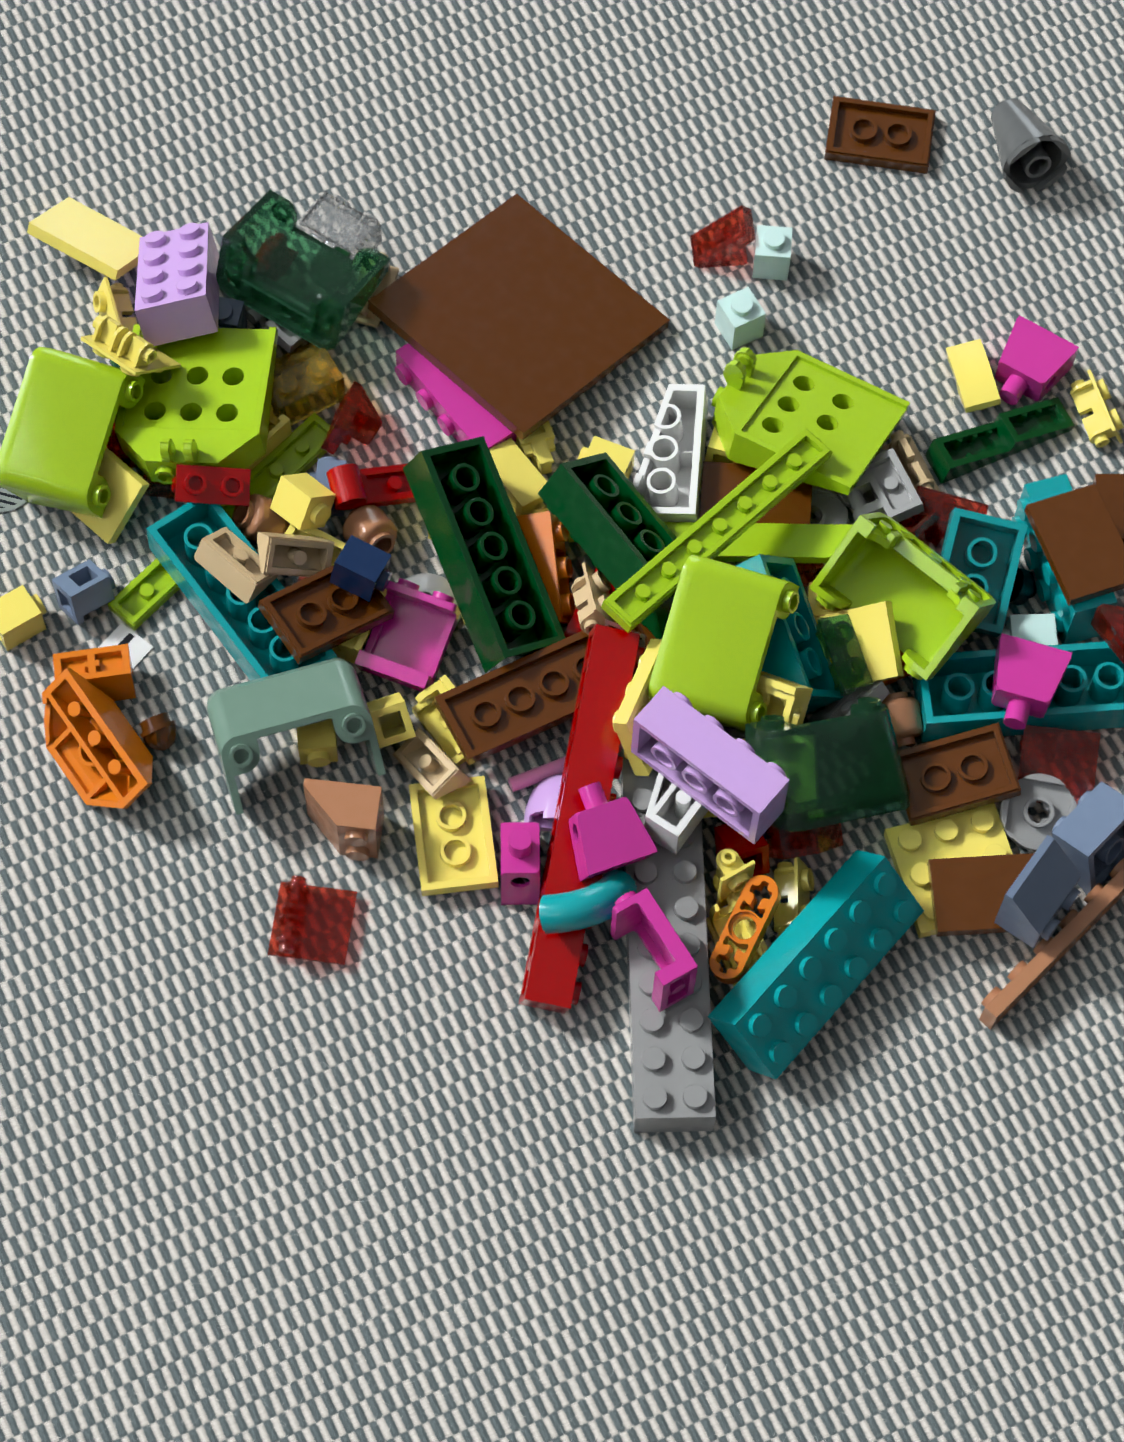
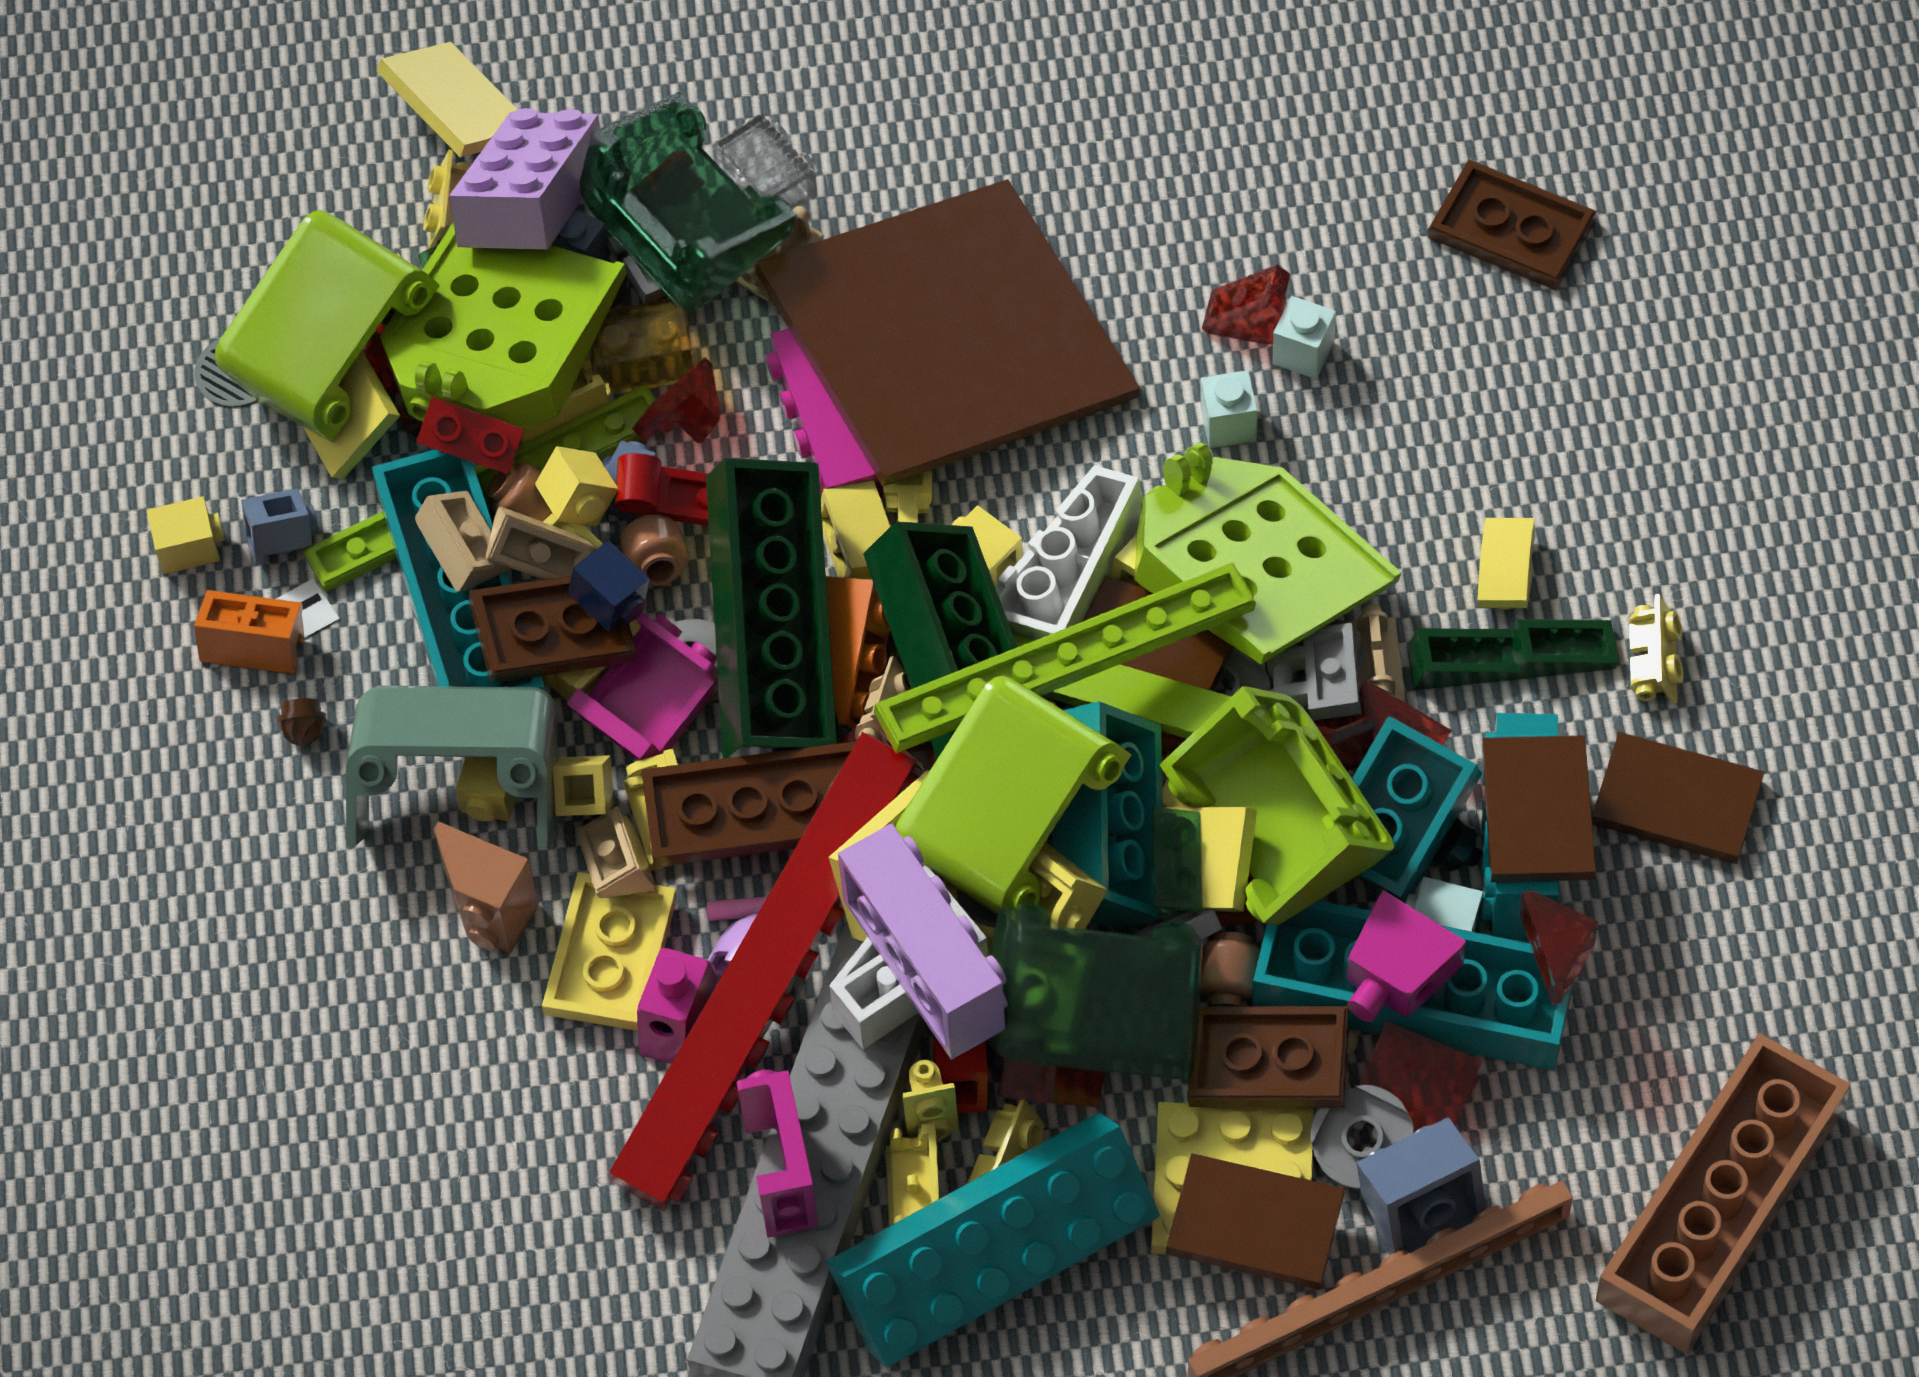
camera: 25 degrees right, 5 degrees down
orange wedge [42,668,153,809] -> none
light yellow hinge [80,315,181,377] -> none
clear red hinge [268,875,357,965] -> none
teal cylinder [539,870,637,934] -> none
dark pink torso [569,782,658,882] -> none
orange beam [709,875,781,984] -> none
dark grey cone [991,99,1071,193] -> none
sand blue slope [994,835,1081,948] -> none
dark pink torso [995,315,1079,405] -> none

